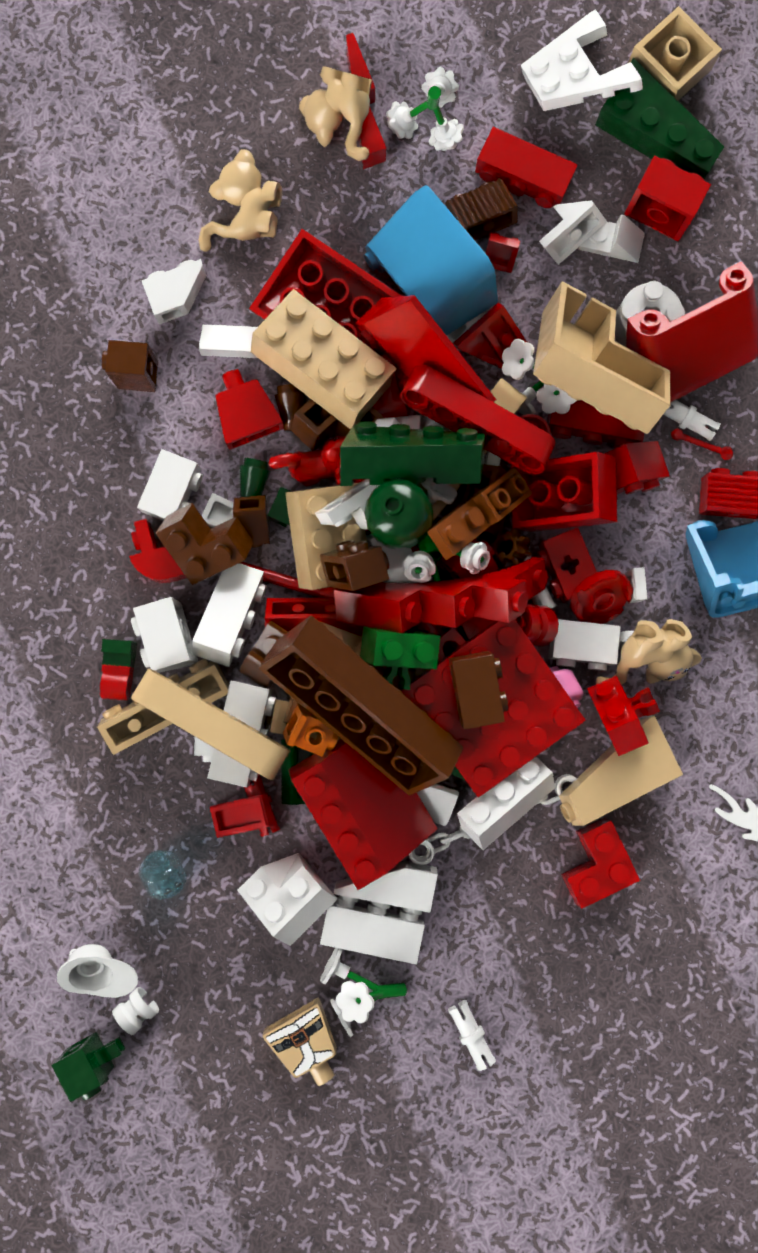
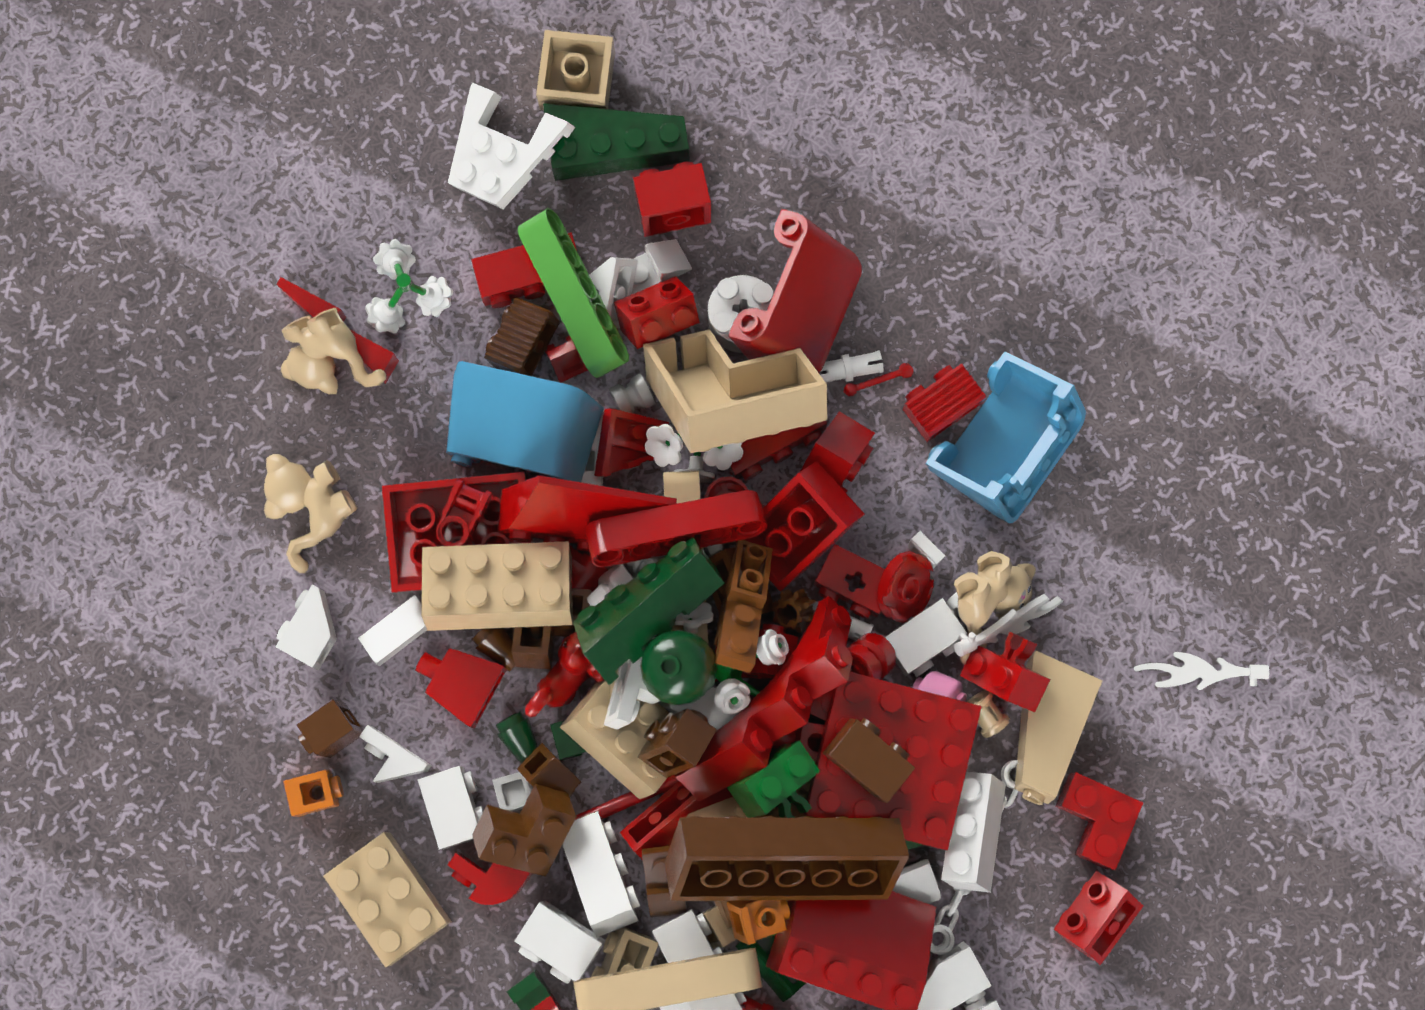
camera: 30 degrees left, 5 degrees down
none -> orange brick [283,770,344,817]
none -> tan brick [323,832,452,968]
none -> white slope [359,725,432,783]
none -> red piece [436,478,493,546]
none -> bright green beam [517,208,629,378]
none -> light grey wheel [609,374,655,413]
none -> red brick [614,276,700,349]
none -> white piece [954,594,1063,657]
none -> tan bush [967,690,1010,738]
none -> red brick [1053,870,1143,965]

